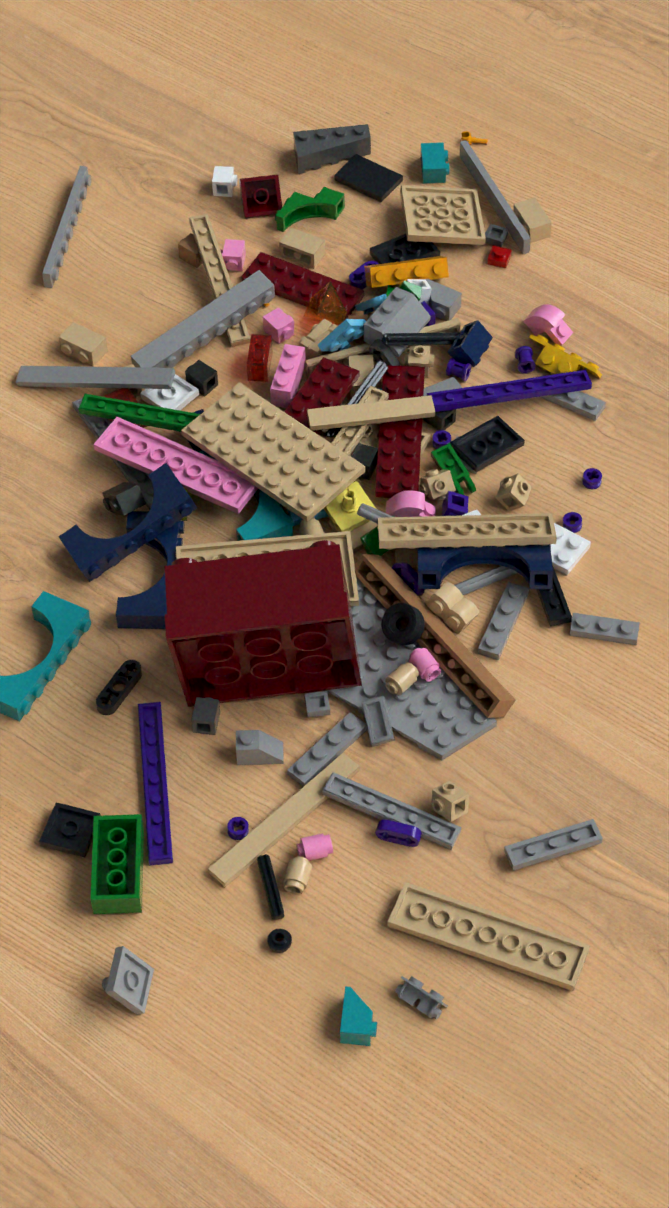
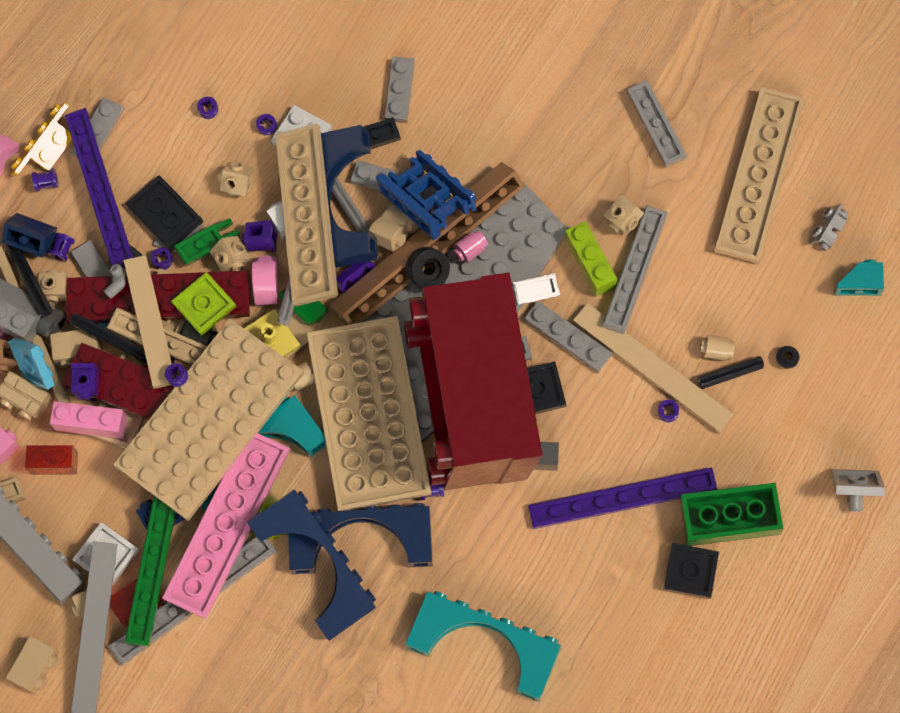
camera: 90 degrees left, 20 degrees up
black beam [96,660,142,715] -> none
pearl dark grey brick [102,482,146,515] -> none
pearl dark grey brick [185,360,218,397] -> none
light grey slope [236,730,284,765] -> none
bright pink brick [297,833,333,861] -> none
dark purple beam [375,820,422,847] -> none
tan brick [385,662,419,695] -> none
none -> dark purple brick [71,363,99,400]
none -> light grey arm [104,264,126,299]
none -> dark purple bush [165,363,189,387]
none -> lime tile [171,272,237,336]
none -> blue fence [376,149,477,240]
none -> black plate [527,361,567,414]
none -> lime brick [565,221,617,297]

